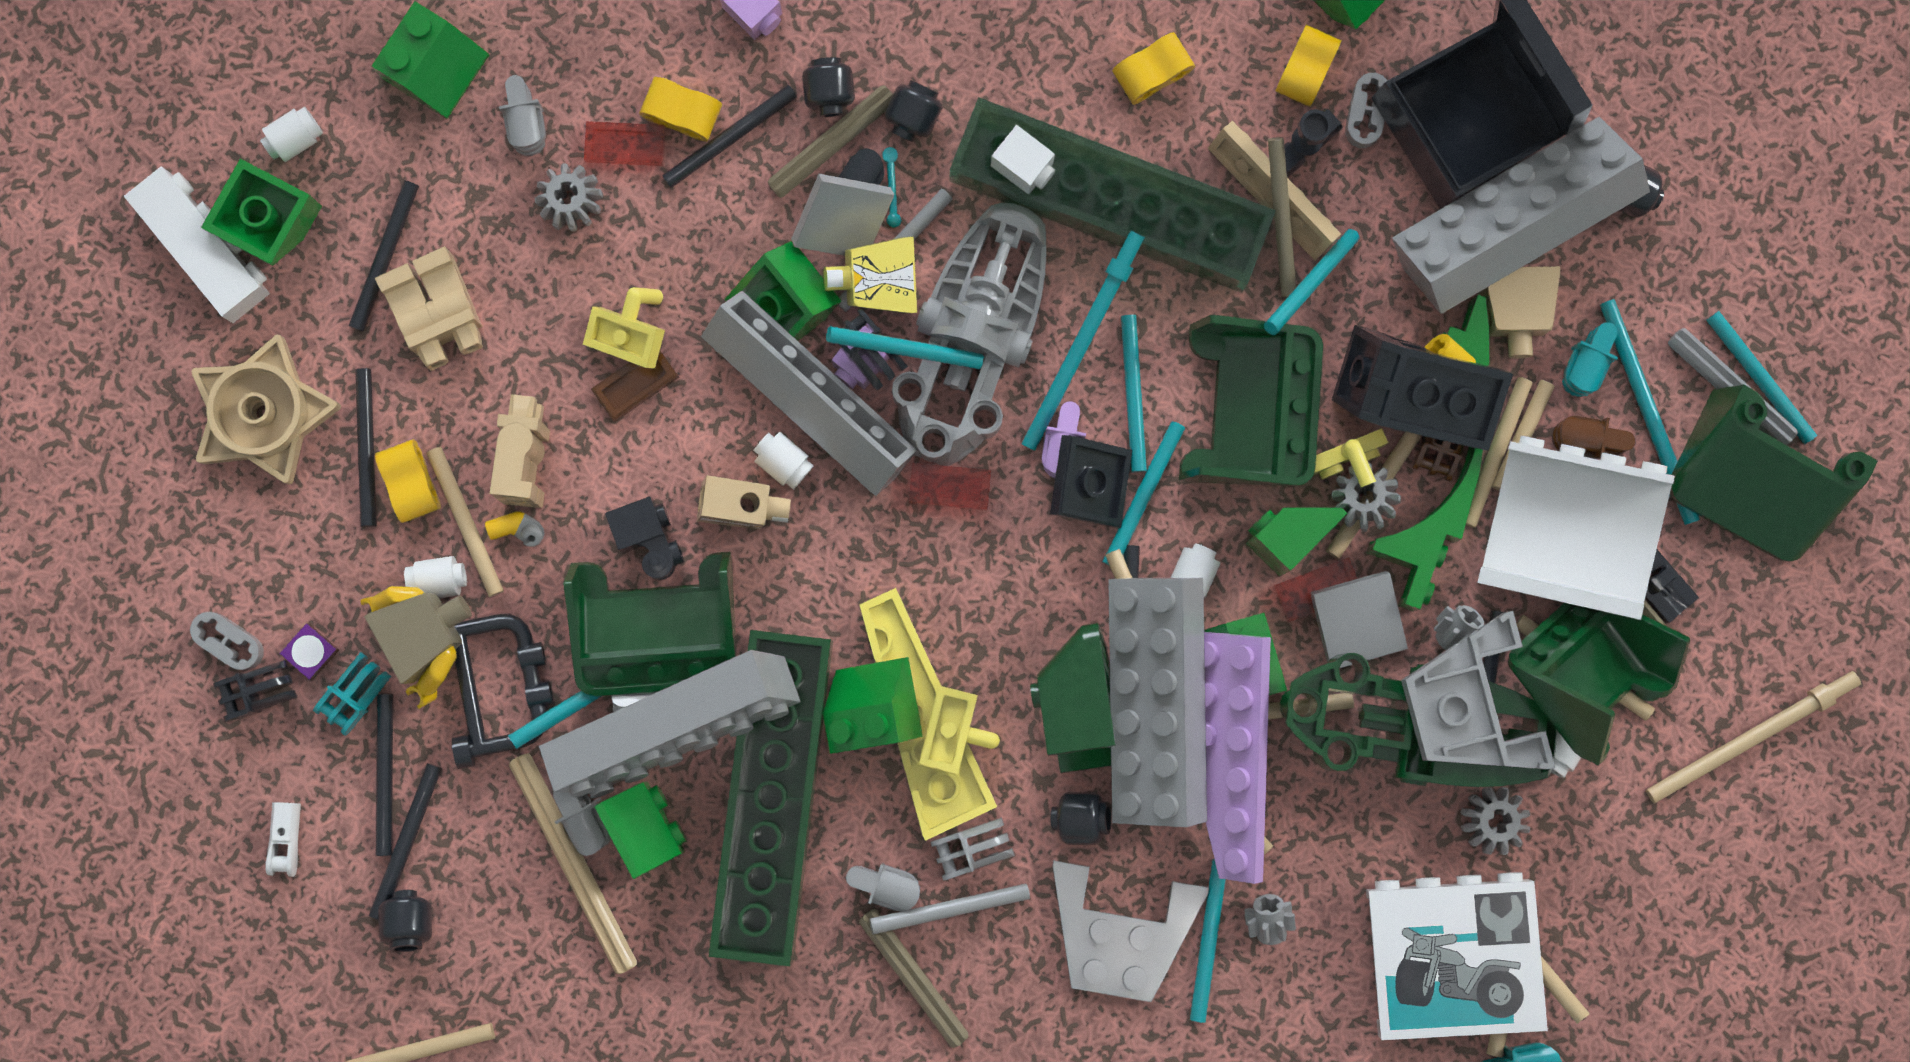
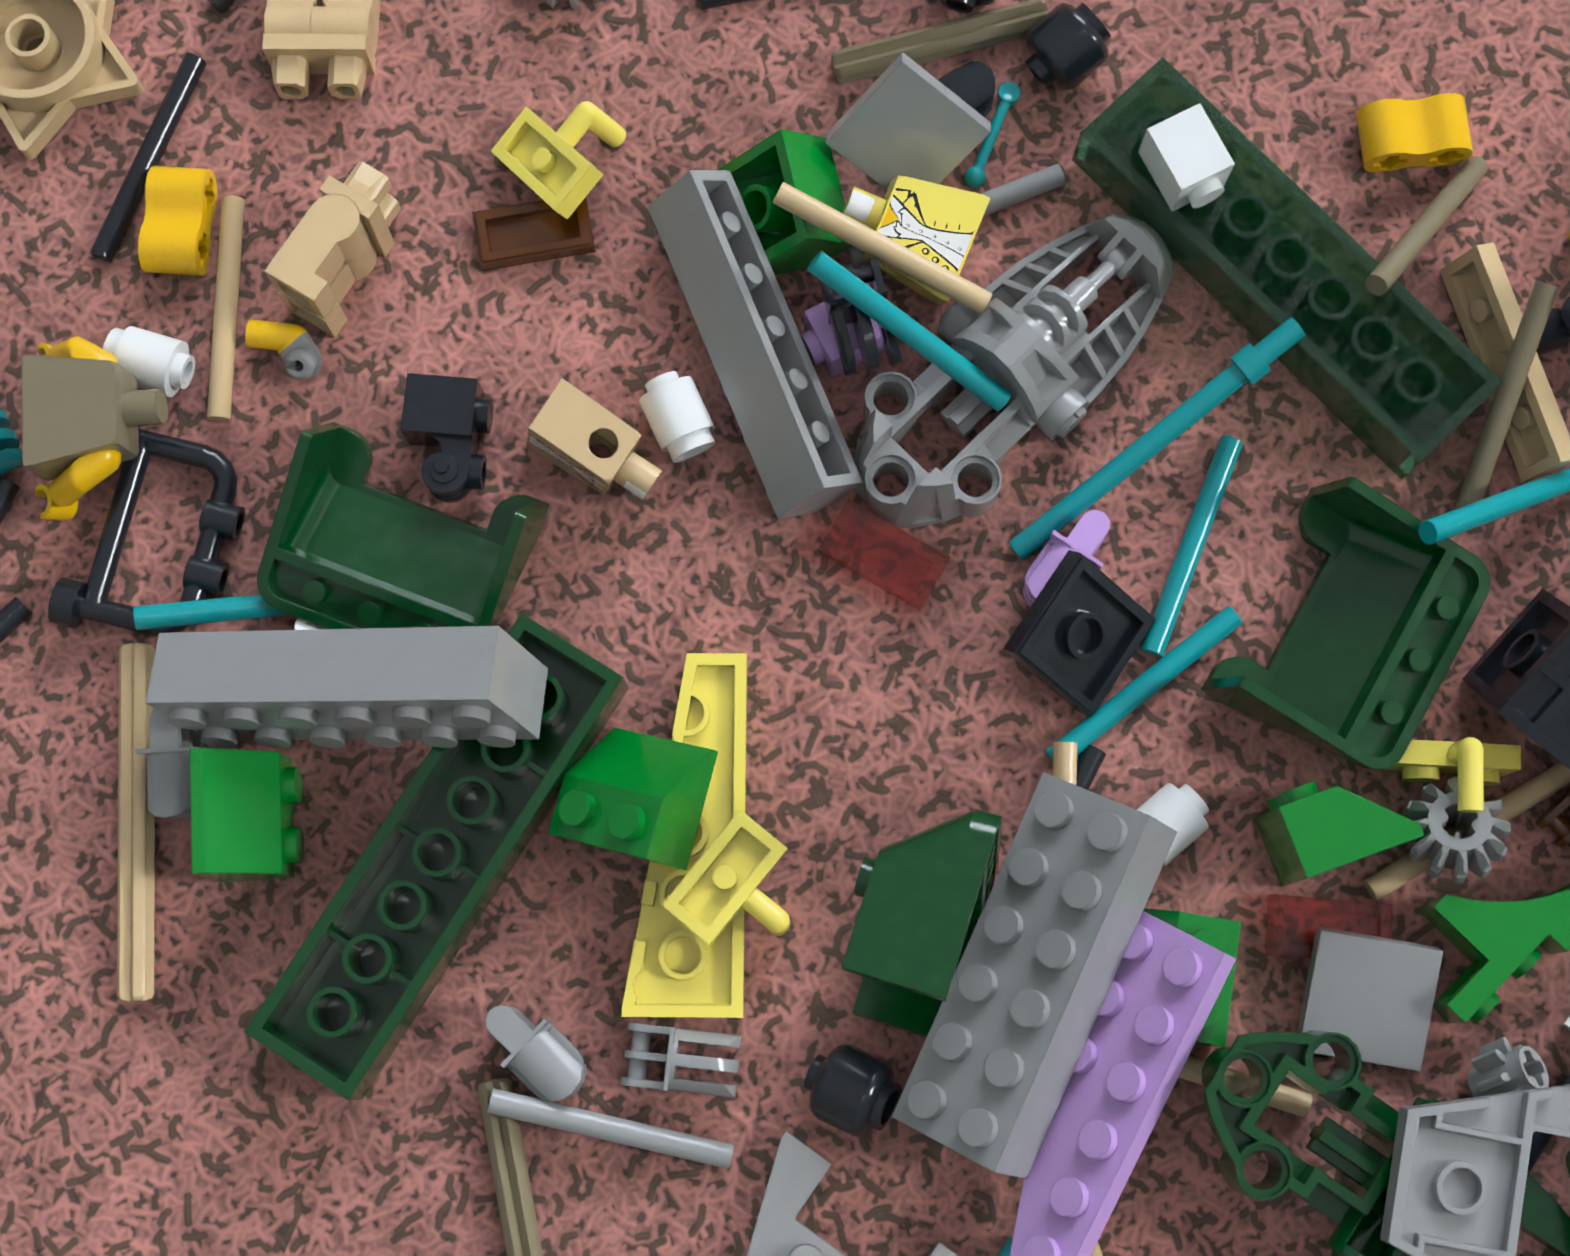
camera: 30 degrees right, 5 degrees down
none -> tan bar [772,182,993,314]
none -> dark tan bar [1365,156,1488,296]

